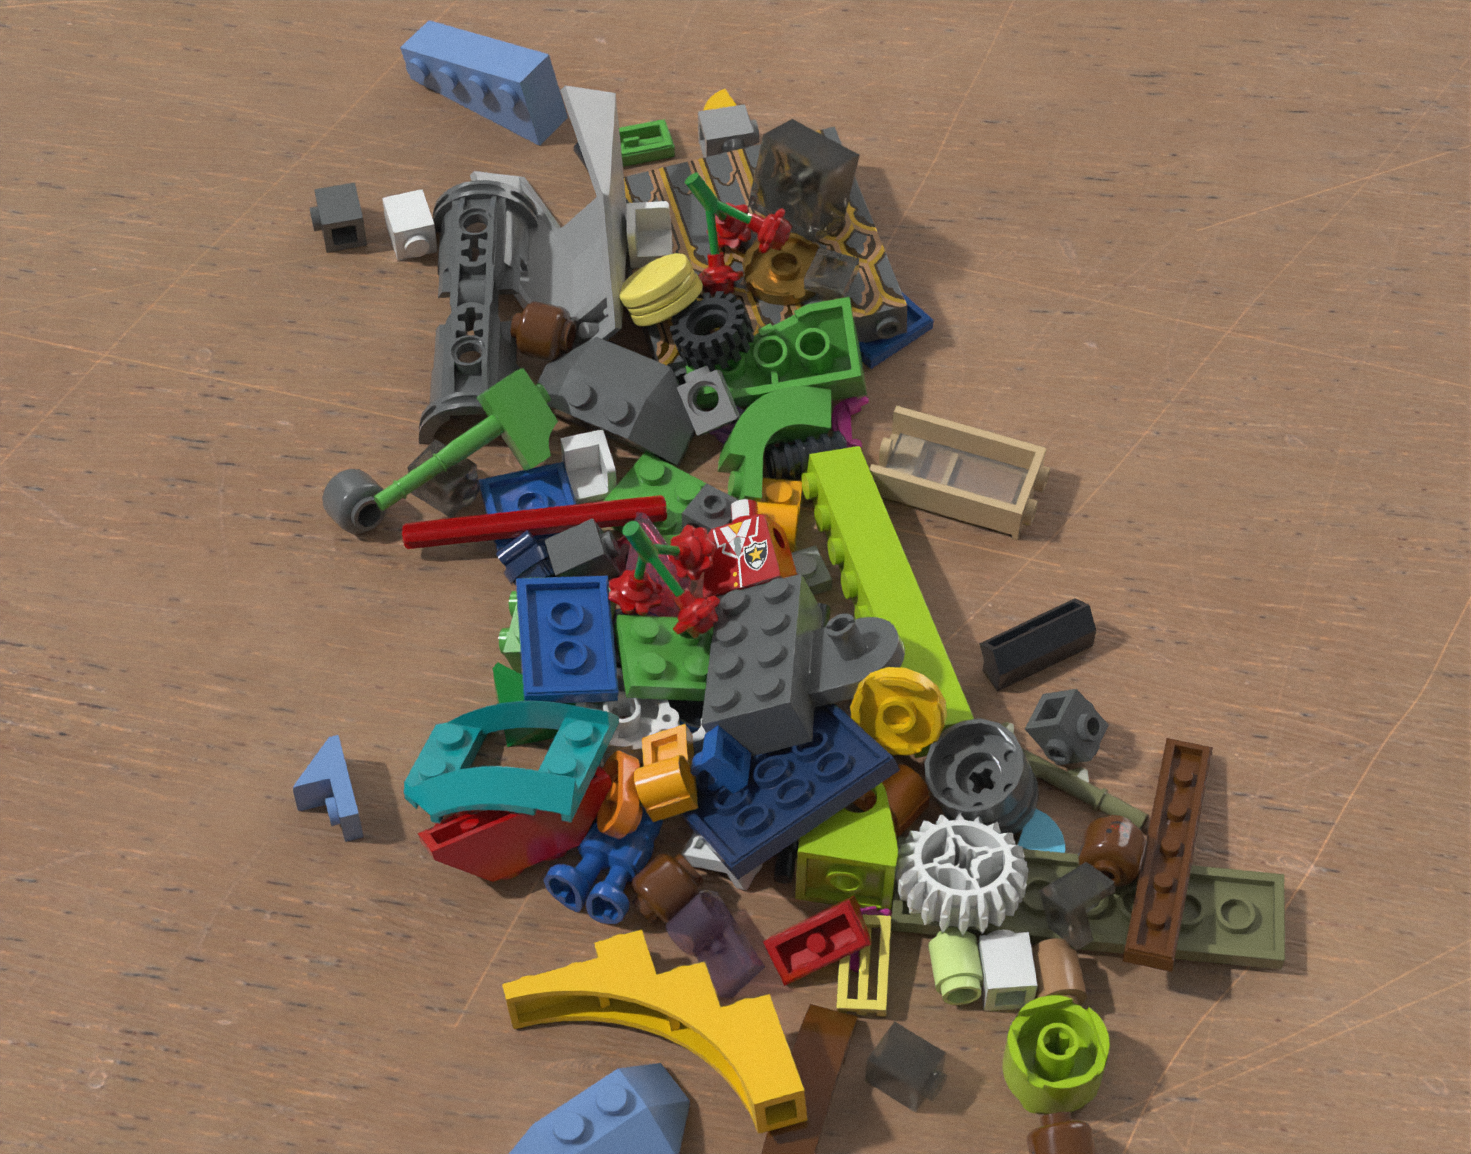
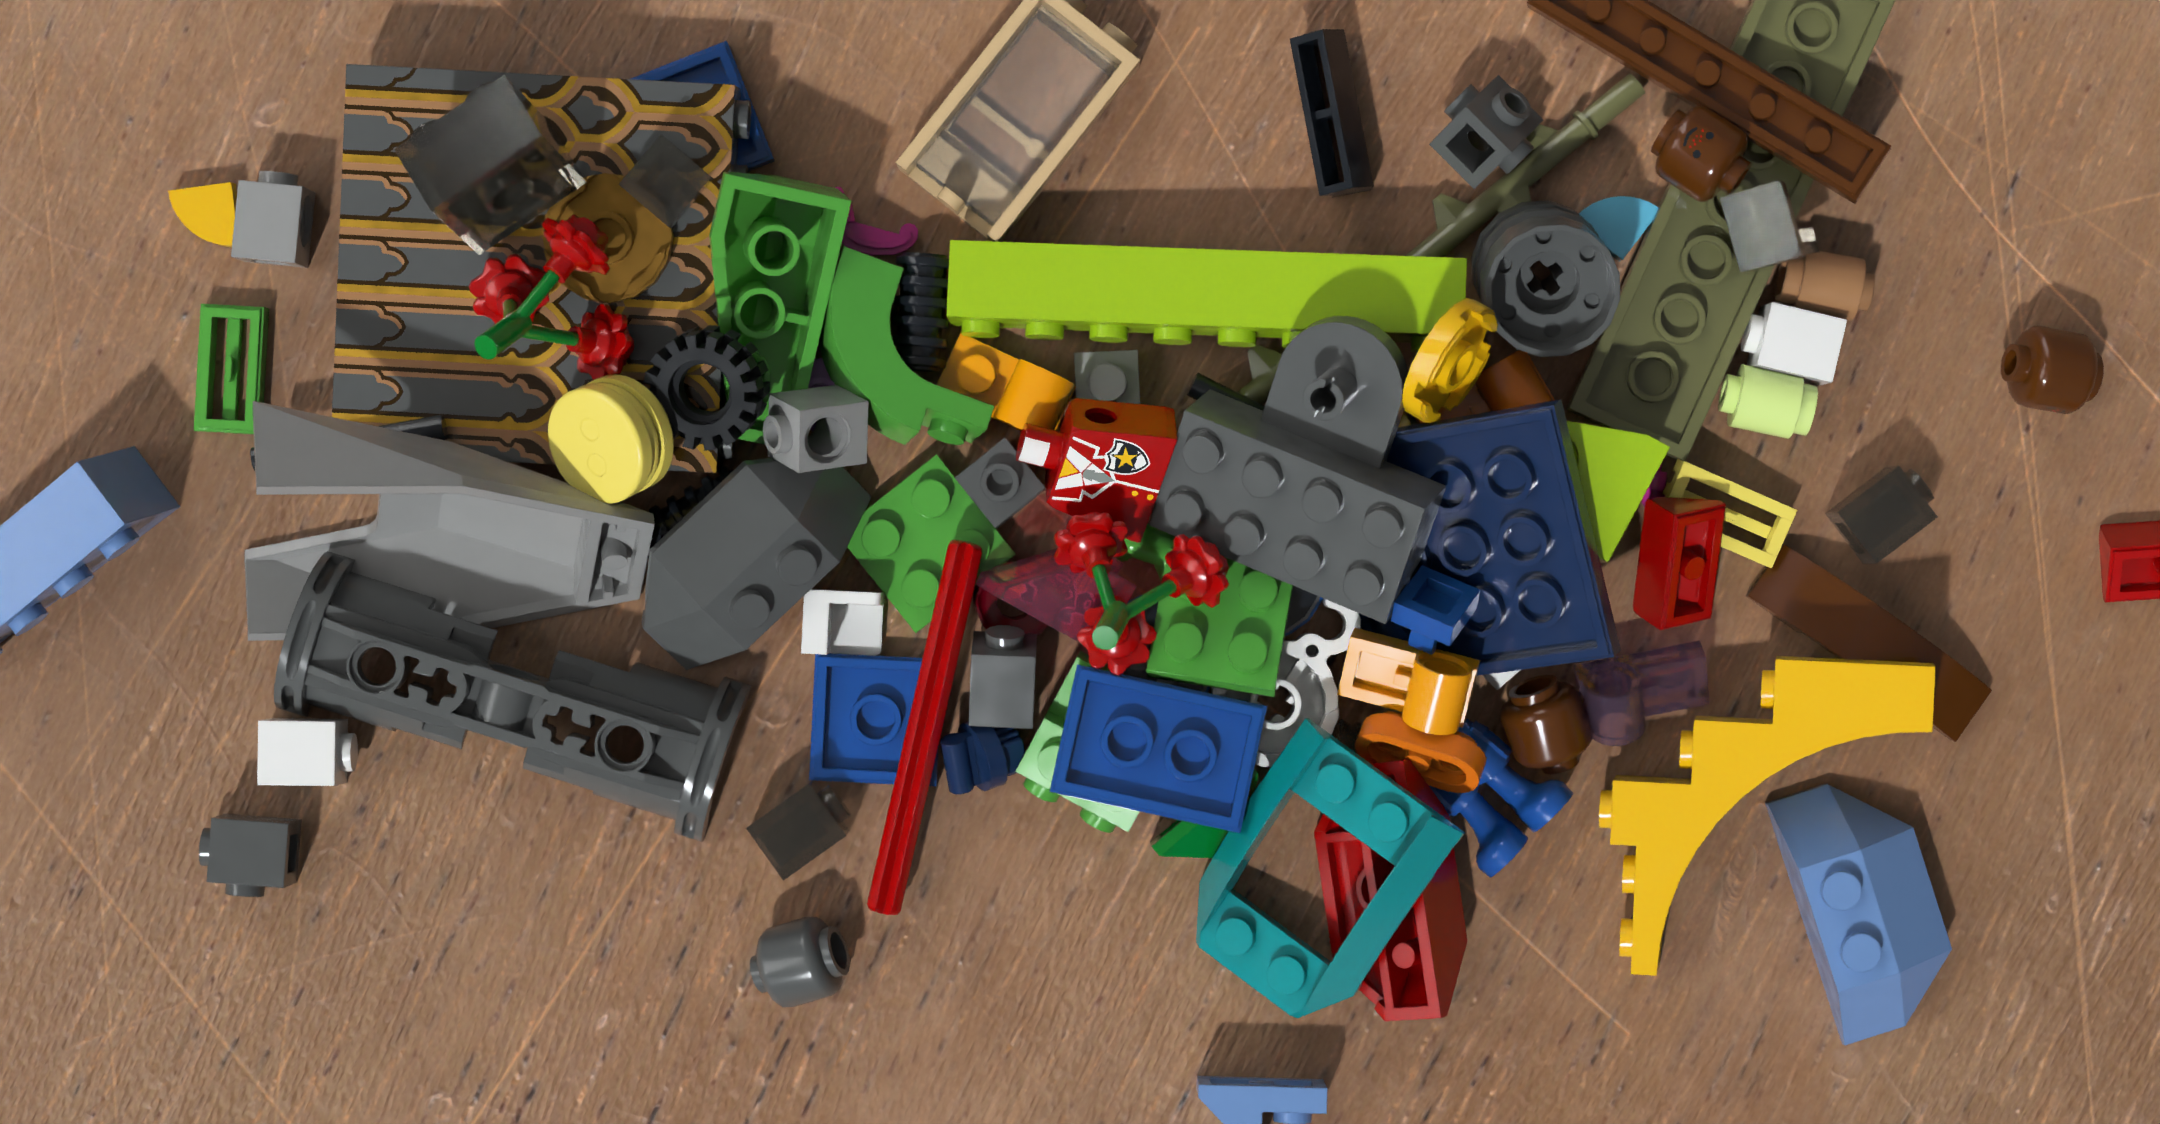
camera: 75 degrees left, 35 degrees up
bright green piece [374,368,558,511] -> none
reddish brown head [510,301,577,361] -> none
white panel [627,201,673,268] -> none
white gear [895,813,1028,936] -> none
lime brick [1002,995,1110,1114] -> none

